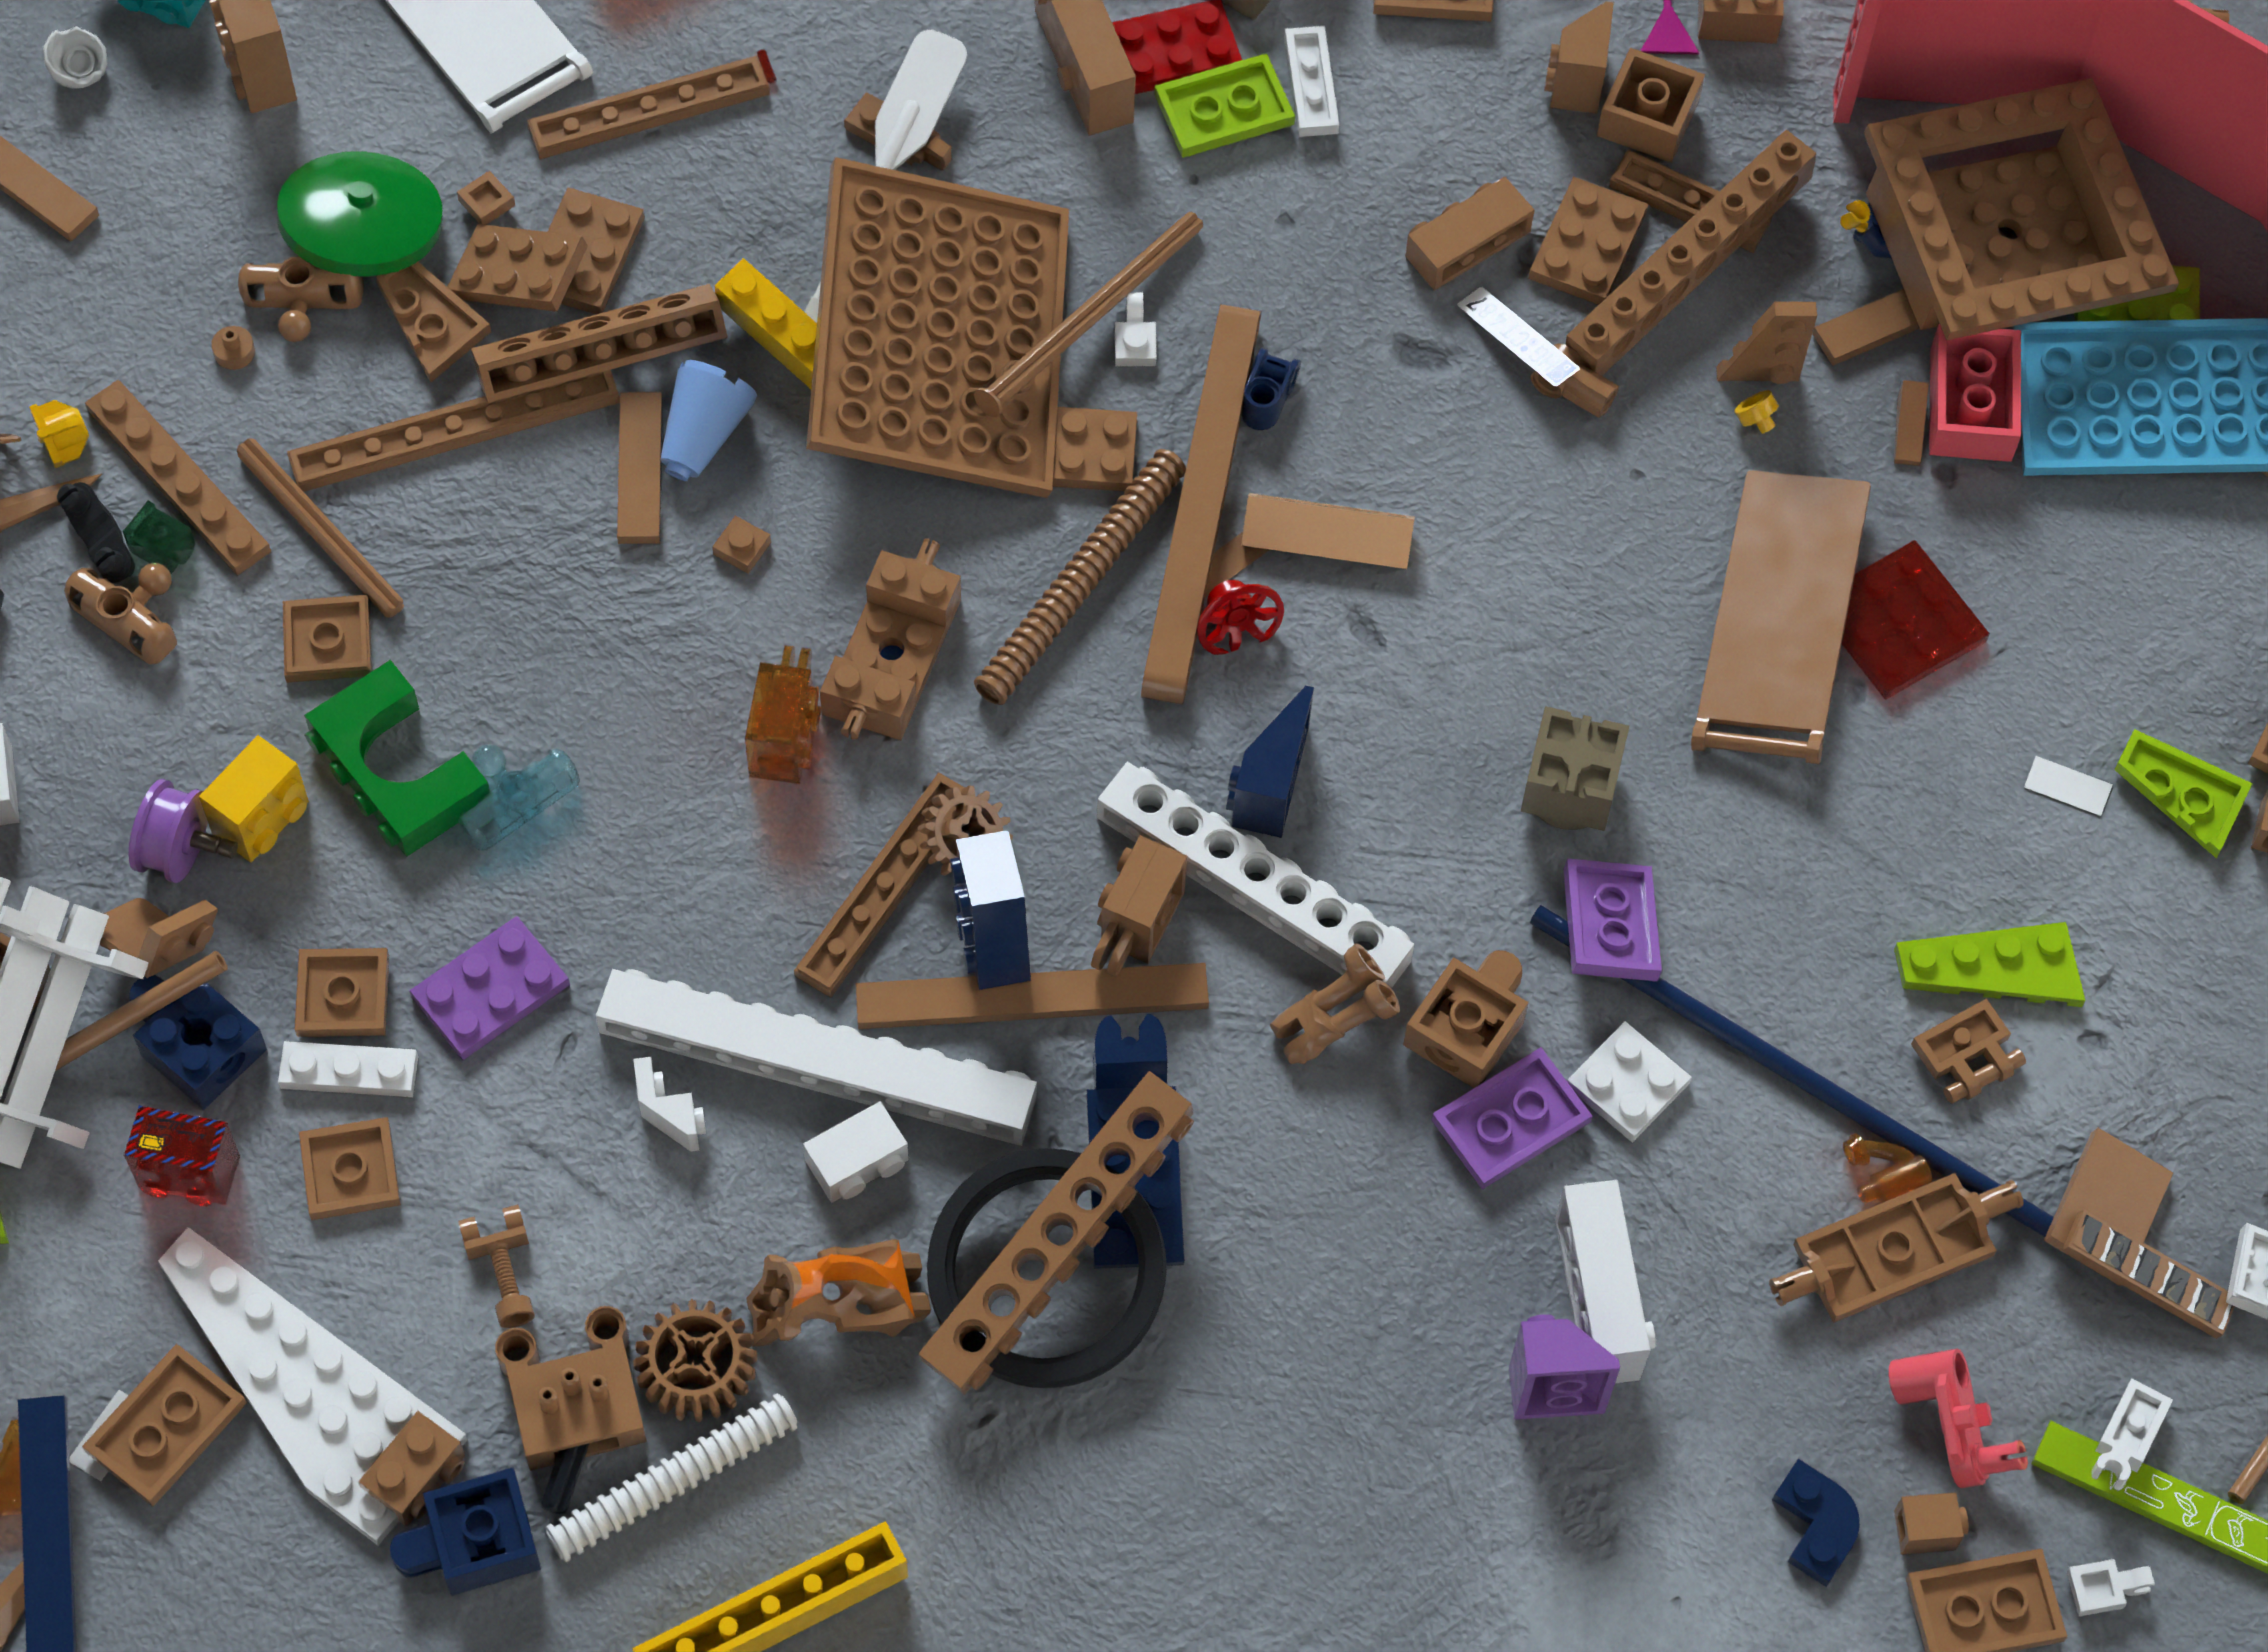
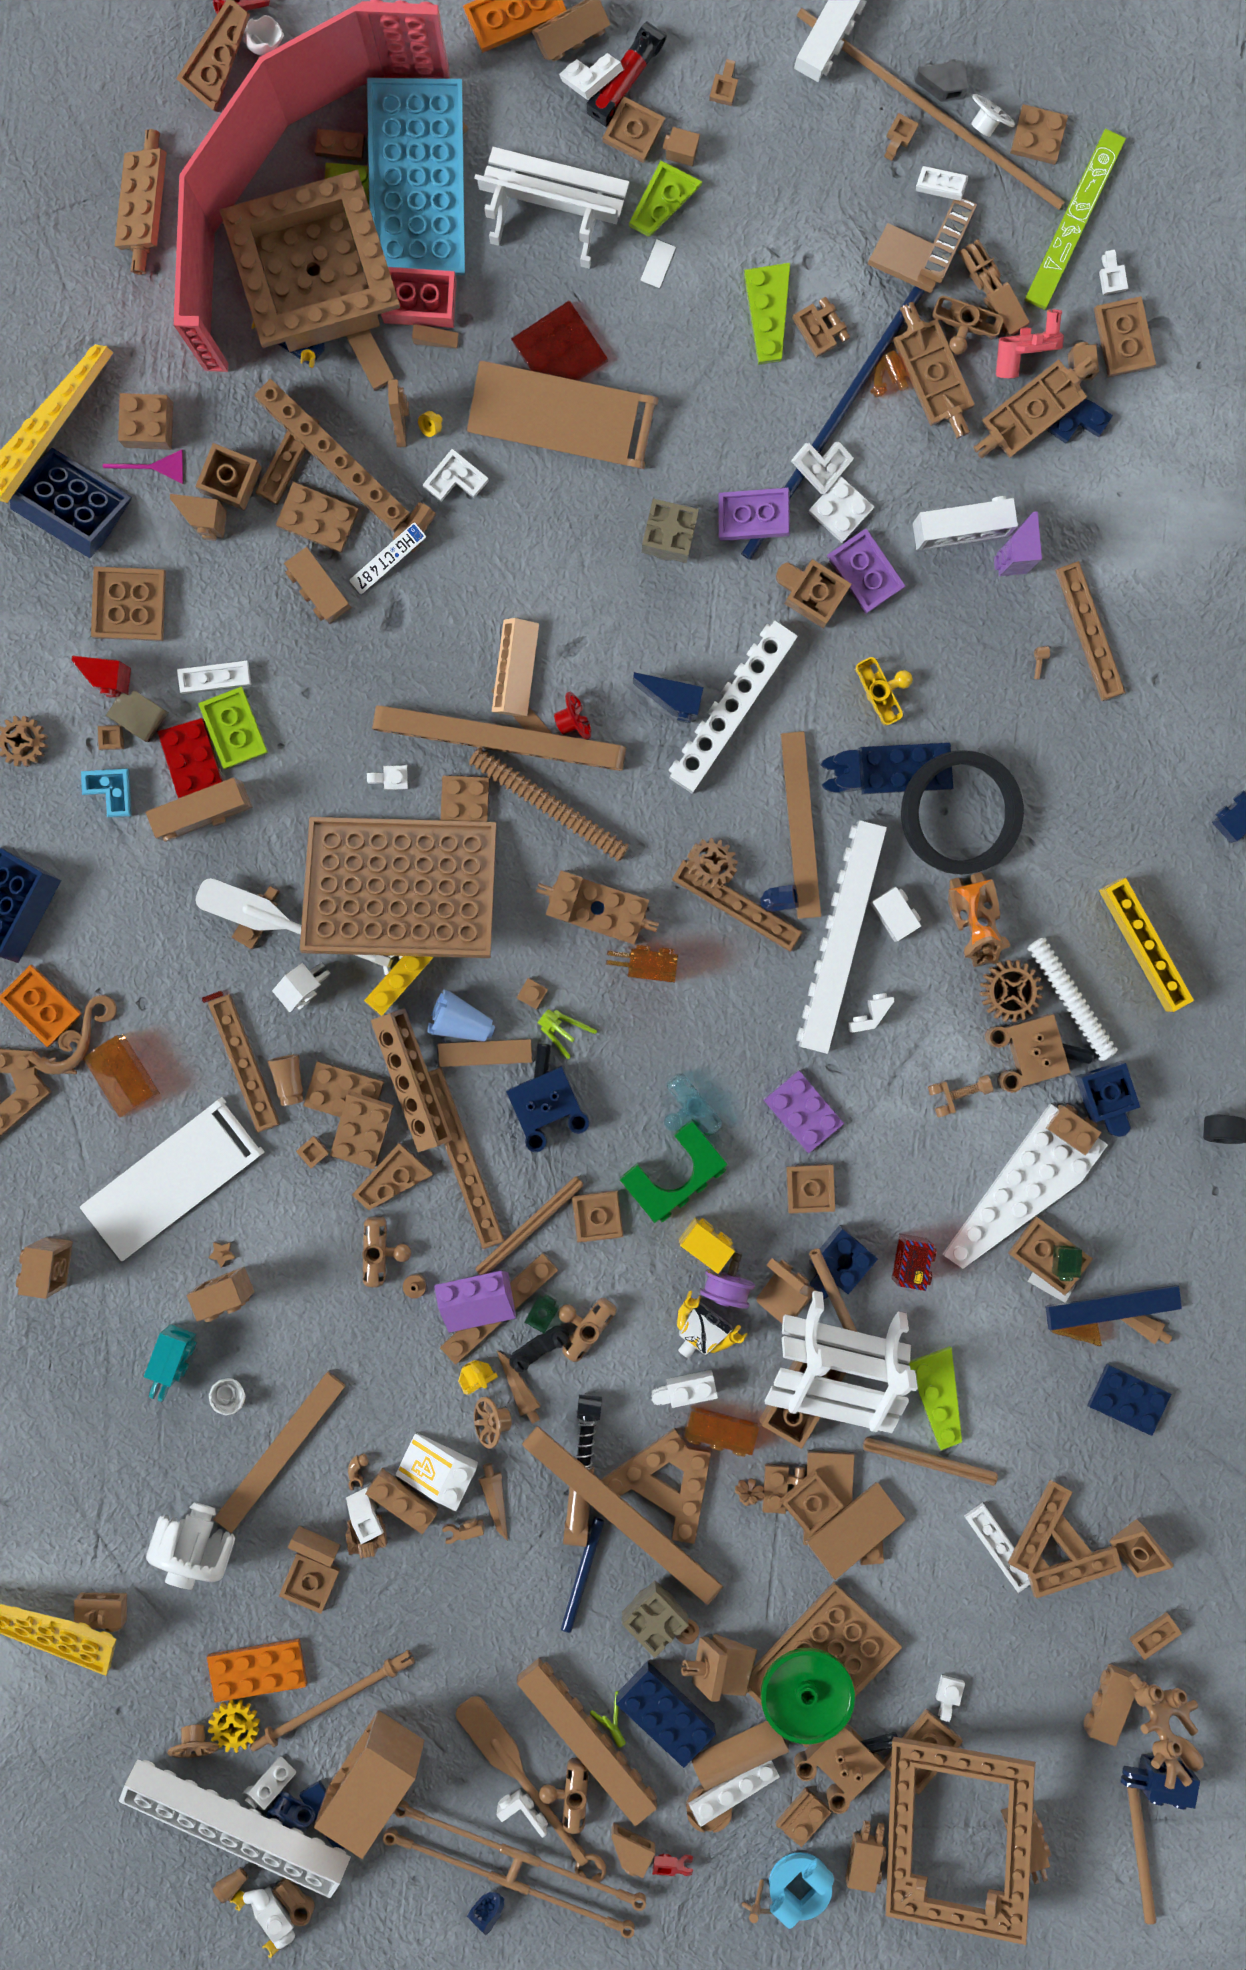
camera: 90 degrees left, 25 degrees up
green dish [277,151,442,277] -> none
white plate [278,1041,418,1097] -> none
medium nougat tile [299,1117,401,1221] -> none
medium nougat brick [918,1071,1194,1395] -> none
dark blue brick [950,830,1031,990] -> none
medium nougat axle [974,212,1203,417] -> none
medium nougat brick [1091,835,1187,977] -> none
dark blue piece [1242,348,1301,430] -> none
medium nougat piece [1270,943,1400,1064] -> none
white plate [2091,1378,2173,1491] -> none
none -> medium nougat piece [208,1242,236,1268]
none -> medium nougat plant [267,1054,304,1106]
none -> white brick [272,962,331,1012]
none -> medium nougat plate [315,129,365,161]
none -> white plate [423,449,489,502]
none -> medium lavender slope [434,1271,516,1333]
none -> white piece [474,147,629,269]
none -> dark blue piece [506,1043,589,1152]
none -> lime plant [538,1009,597,1059]
none -> torso [677,1291,748,1359]
none -> dark blue rock [760,885,799,912]
none -> white plate [791,442,854,494]
none -> yellow piece [855,657,913,726]
none -> medium nougat piece [932,296,1003,355]
none -> medium nougat arm [958,239,1030,337]
none -> medium nougat plate [973,356,1097,459]
none -> medium nougat hand [1034,646,1050,679]
none -> clear green brick [1052,1245,1082,1281]
none -> medium nougat tile [1055,561,1125,701]

